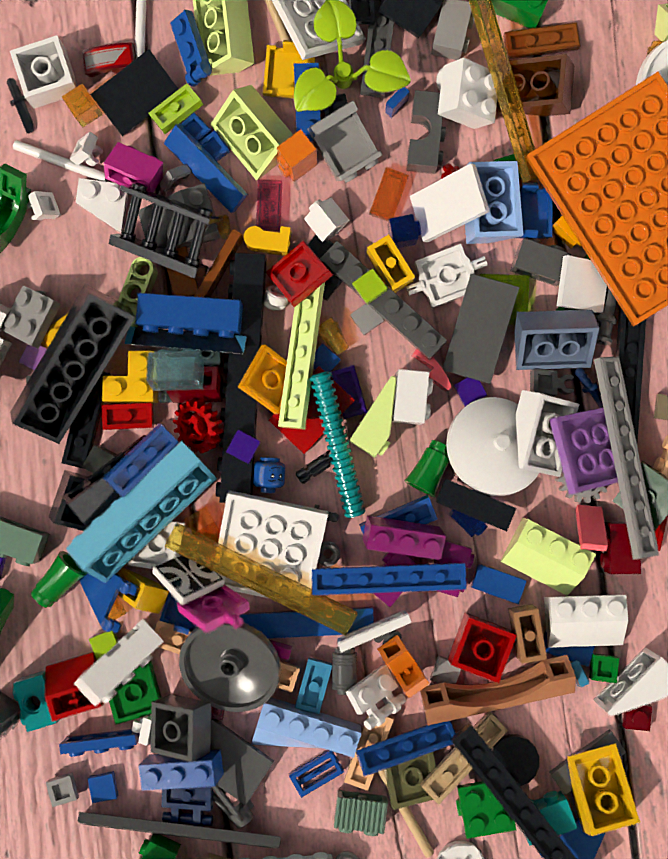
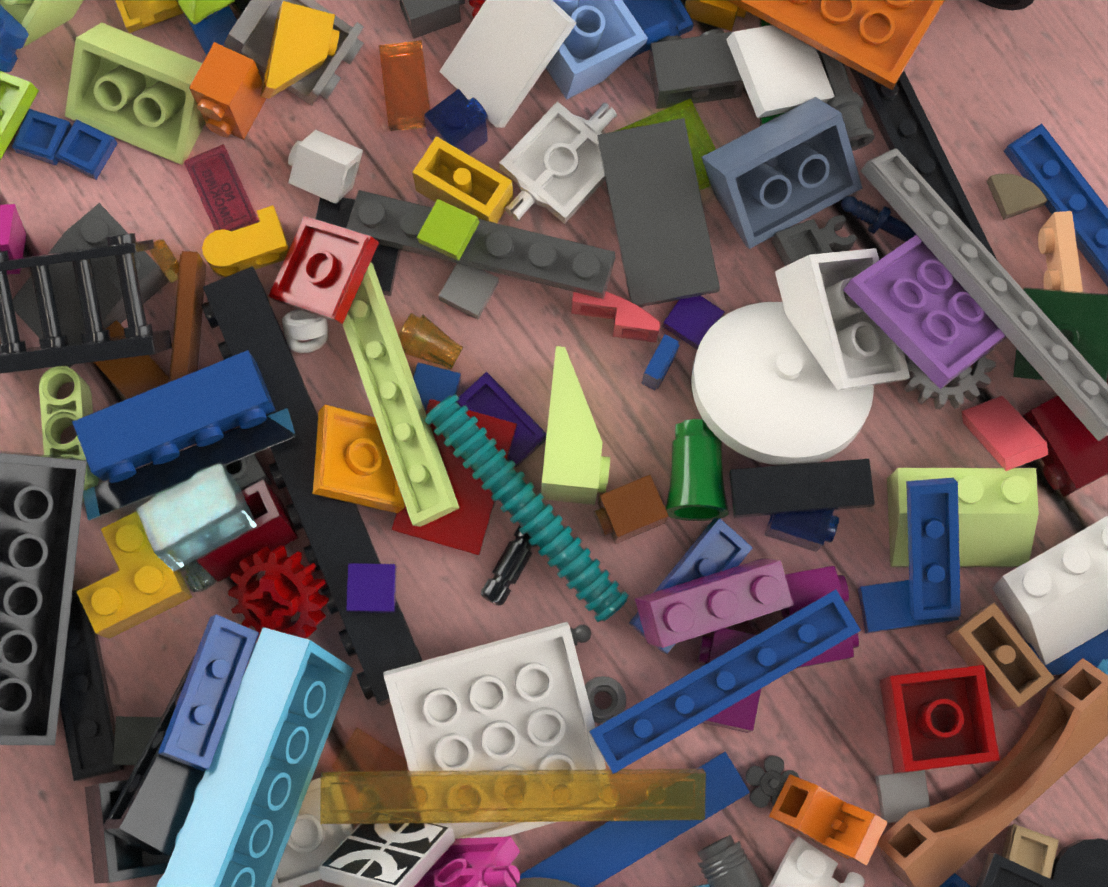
camera: 30 degrees left, 10 degrees down
red plate [102,403,154,430] -> none
light grey tile [159,164,191,191] -> none
blue tile [164,124,248,213] -> none
blue head [252,457,286,493] -> none
white tile [337,610,412,652] -> none
white brick [391,369,433,425] -> none
none -> yellow slope [260,1,339,99]
none -> dark orange brick [594,475,669,544]
none -> blue tile [641,334,679,390]
none -> blue plate [906,477,961,620]

